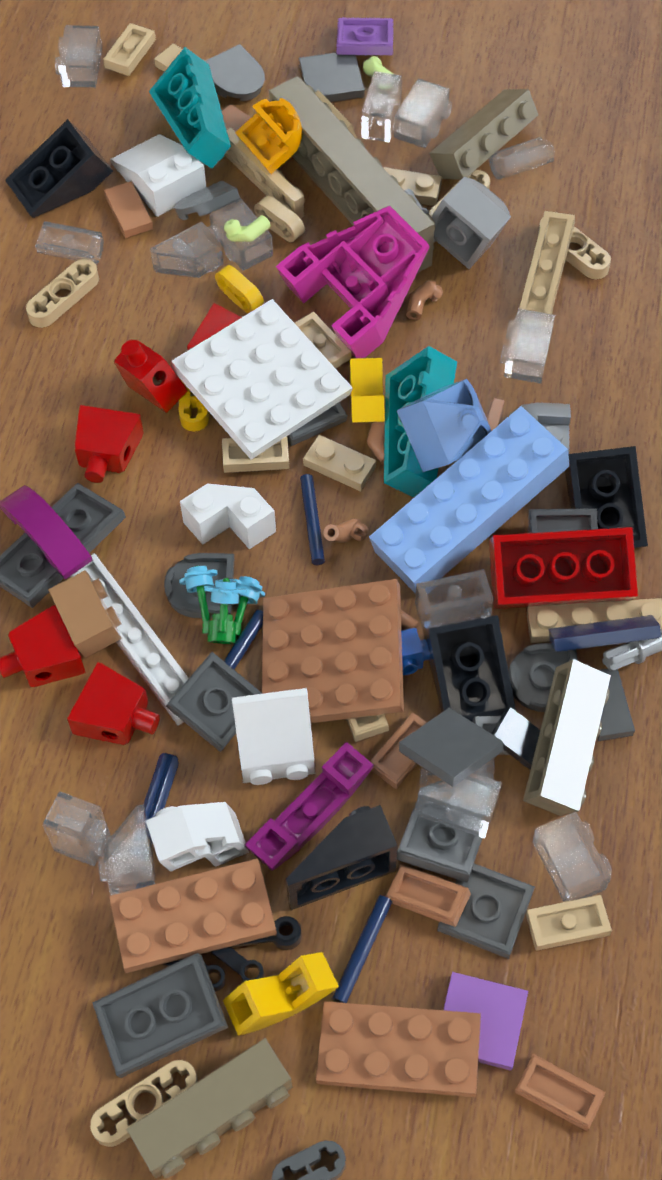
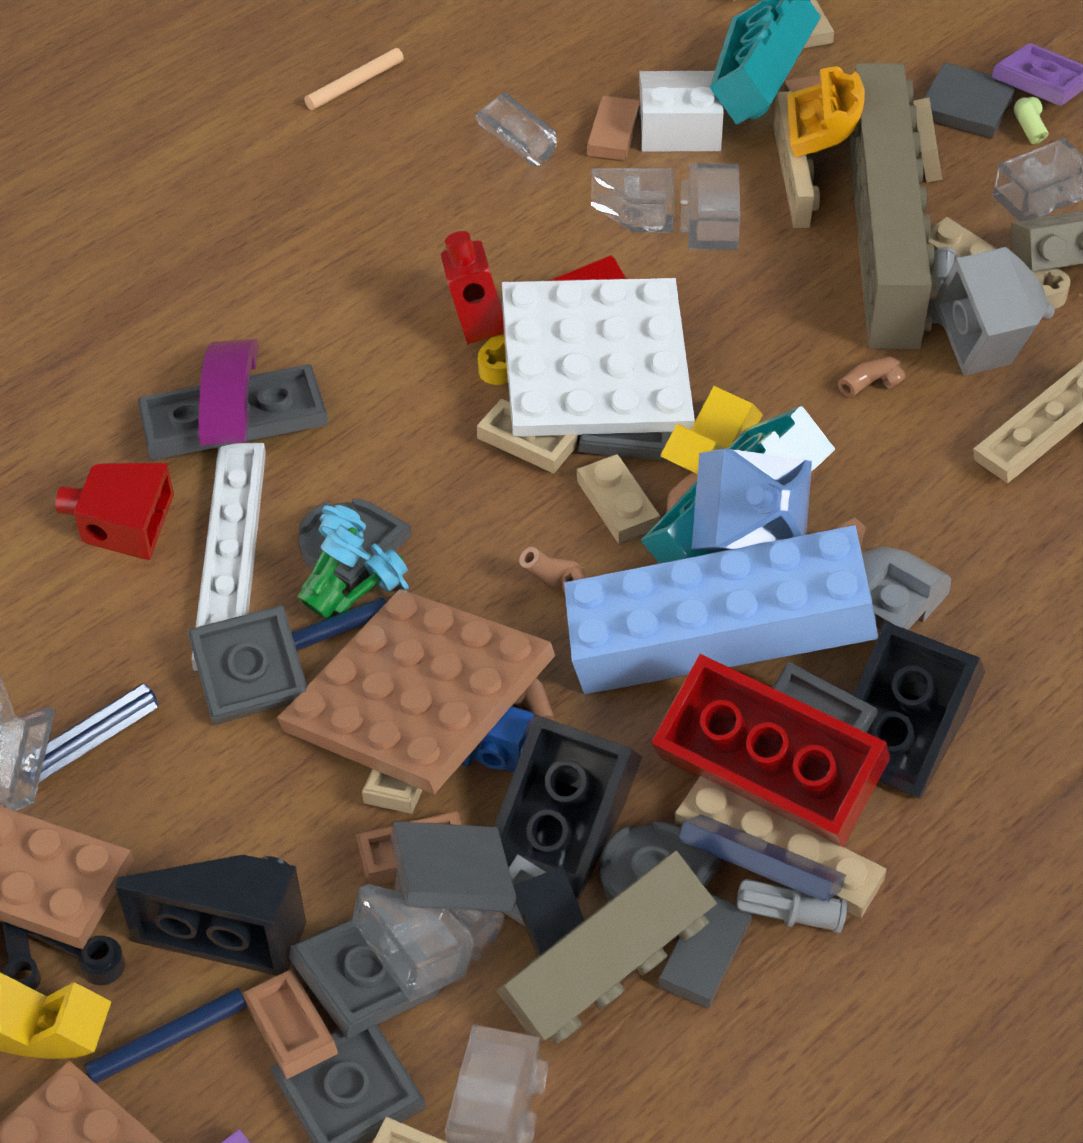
camera: 35 degrees right, 10 degrees down
black slope [5,119,113,218] -> none
tan beam [26,259,99,328] -> none
medium nougat brick [48,570,122,658] -> none
red torso [67,662,160,745] -> none
red torso [75,405,144,483] -> none
white brick [146,802,249,872] -> none
dark grey tile [174,181,240,220] -> none
white brick [180,484,276,550] -> none
tile [205,44,265,101] -> none
yellow beam [215,265,264,314] -> none
yellowish green arm [224,215,271,242] -> none
white slope [232,688,315,785] -> none
magenta slope [245,742,373,871] -> none
tan beam [254,196,305,242] -> none
dark pink wedge [276,206,429,358] -> none
tan plate [295,312,351,369] -> none
dark blue bar [300,474,325,565] -> none
clear brick [362,71,402,142] -> none
clear brick [415,569,494,629] -> none
clear brick [500,308,555,384] -> none

